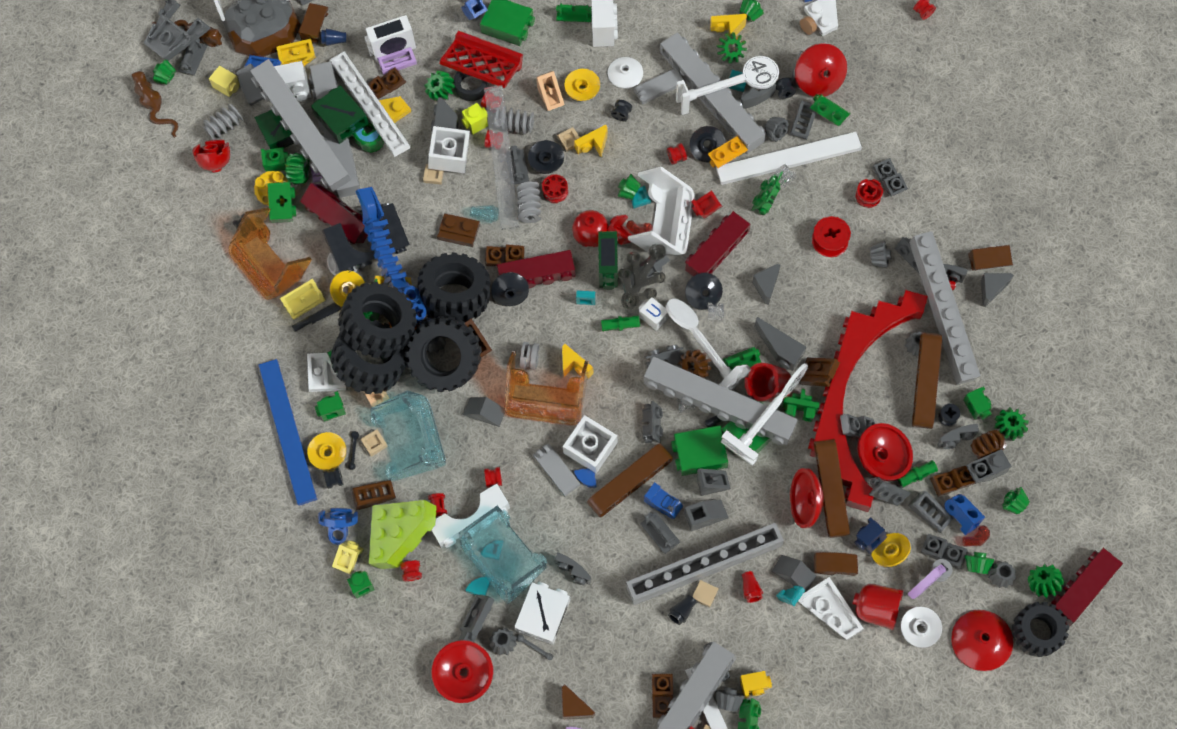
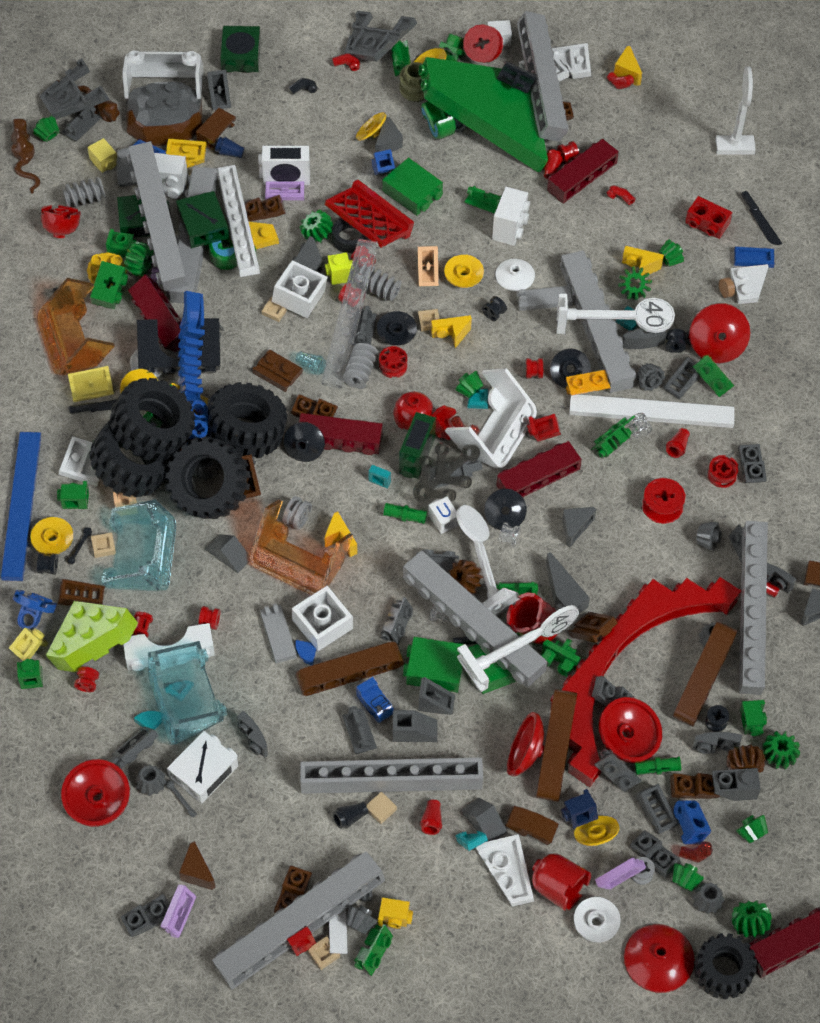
camera: 15 degrees right, 10 degrees down
none -> red cone [666,428,690,458]

